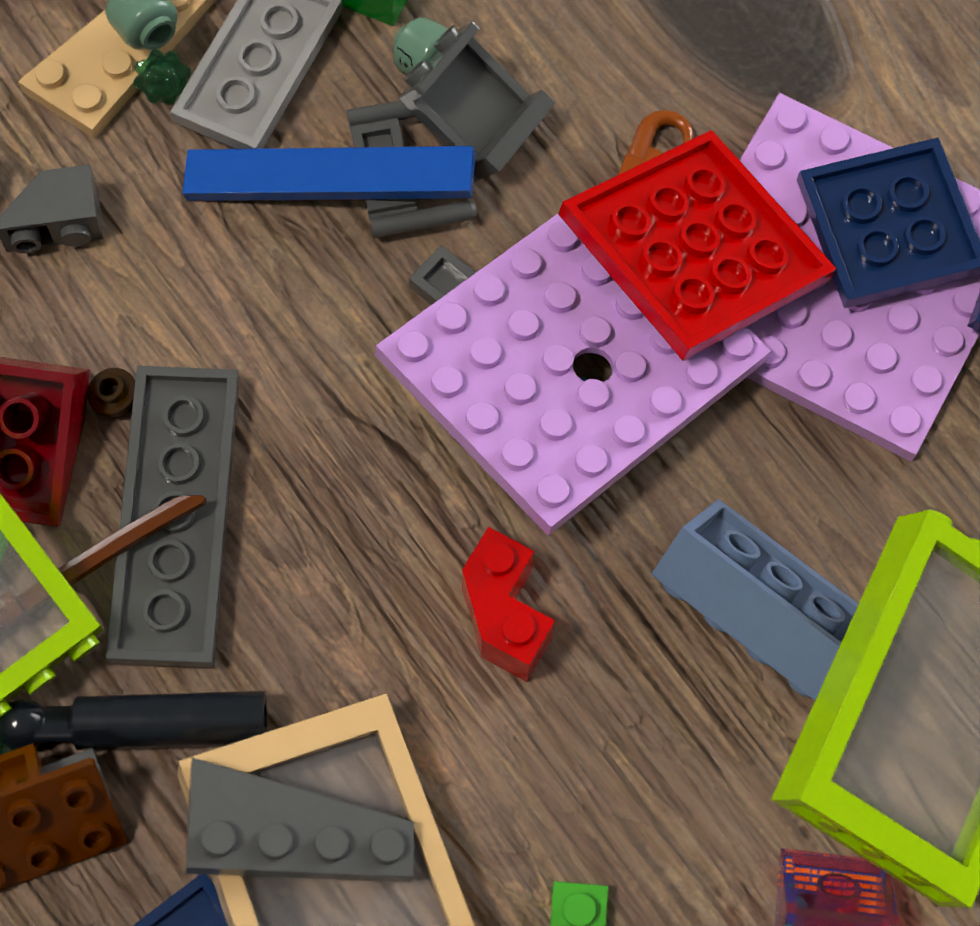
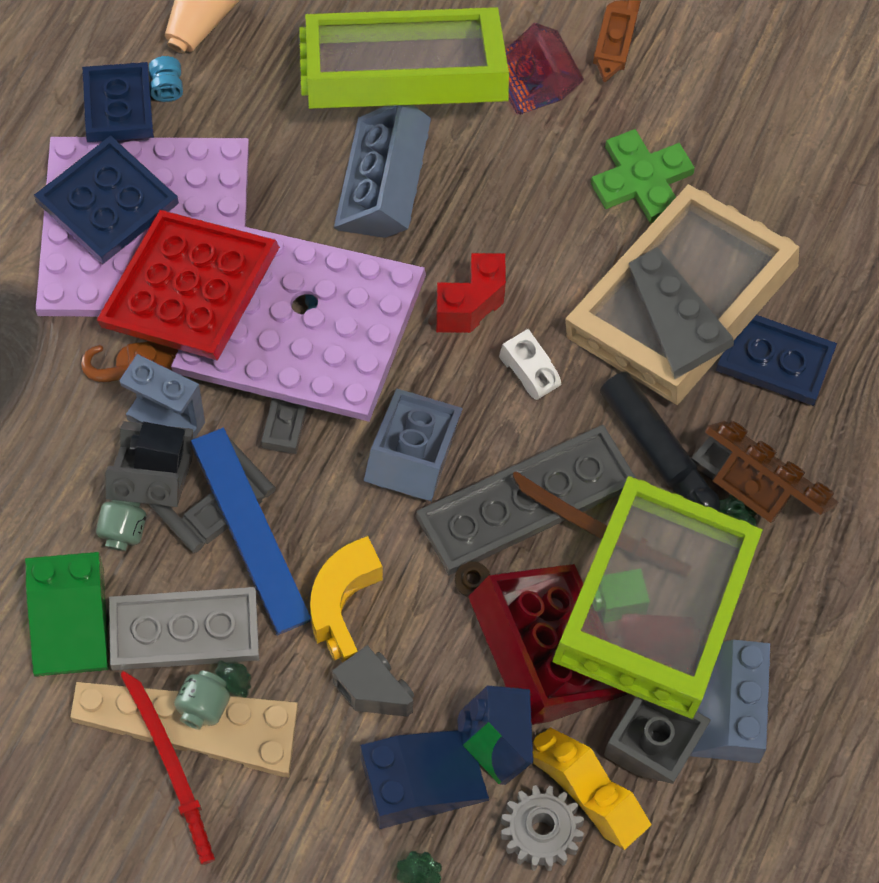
camera: 120 degrees left, 5 degrees down
none -> sand blue panel [120,354,205,439]
none -> black brick [129,421,185,473]
none -> yellow arch [310,536,383,663]
none -> sand blue slope [364,388,463,502]
none -> white leg [499,329,561,400]

